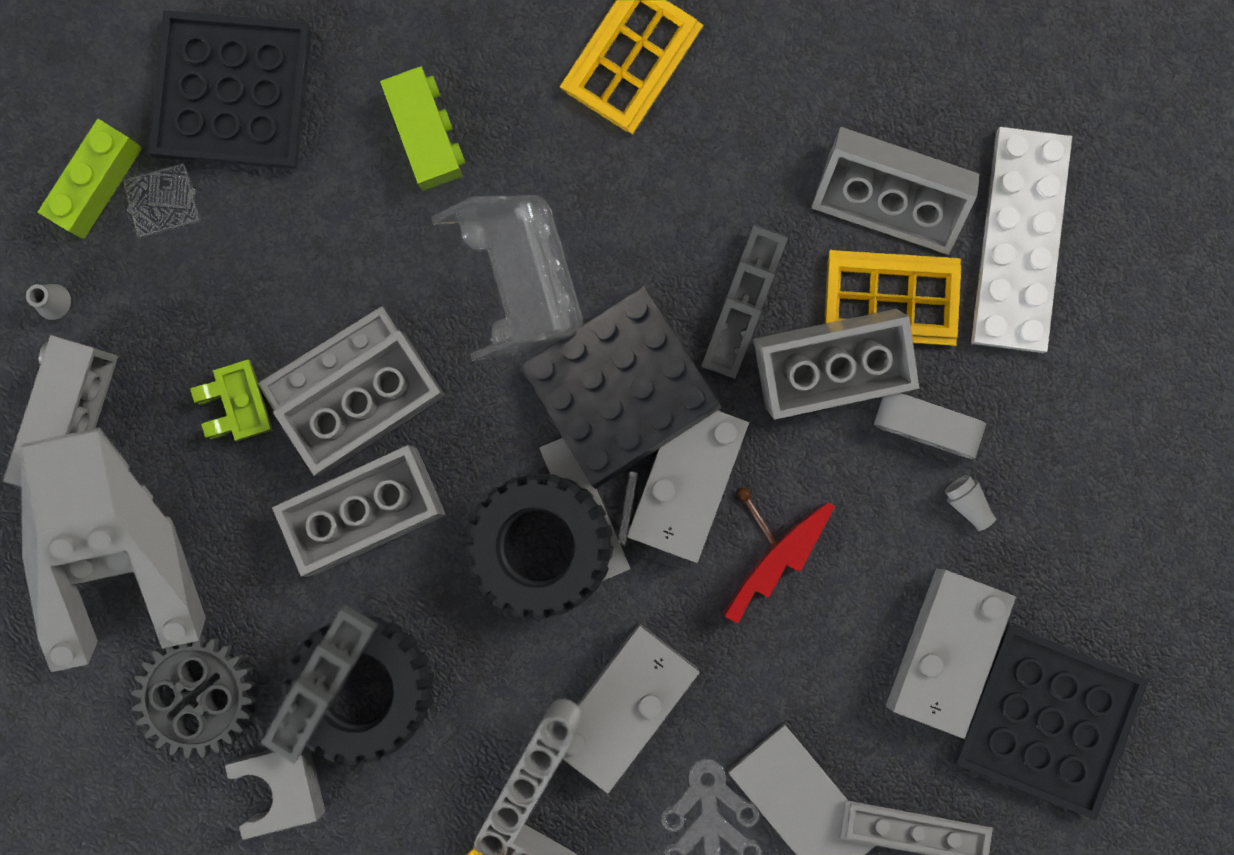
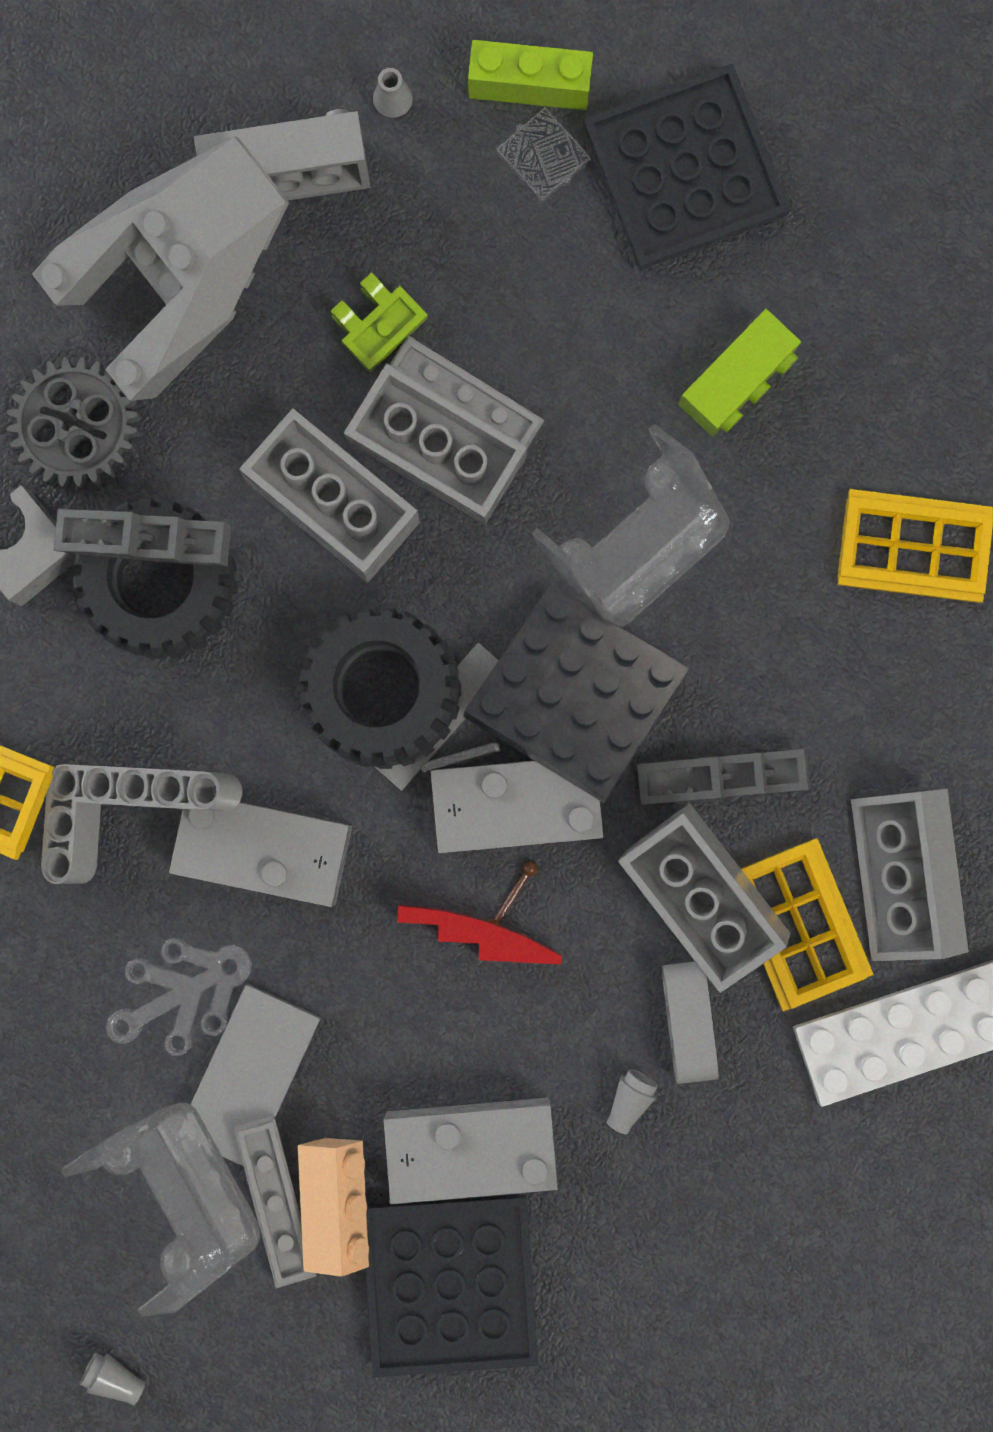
camera: 65 degrees right, 0 degrees up
none -> light nougat brick [298,1138,369,1277]

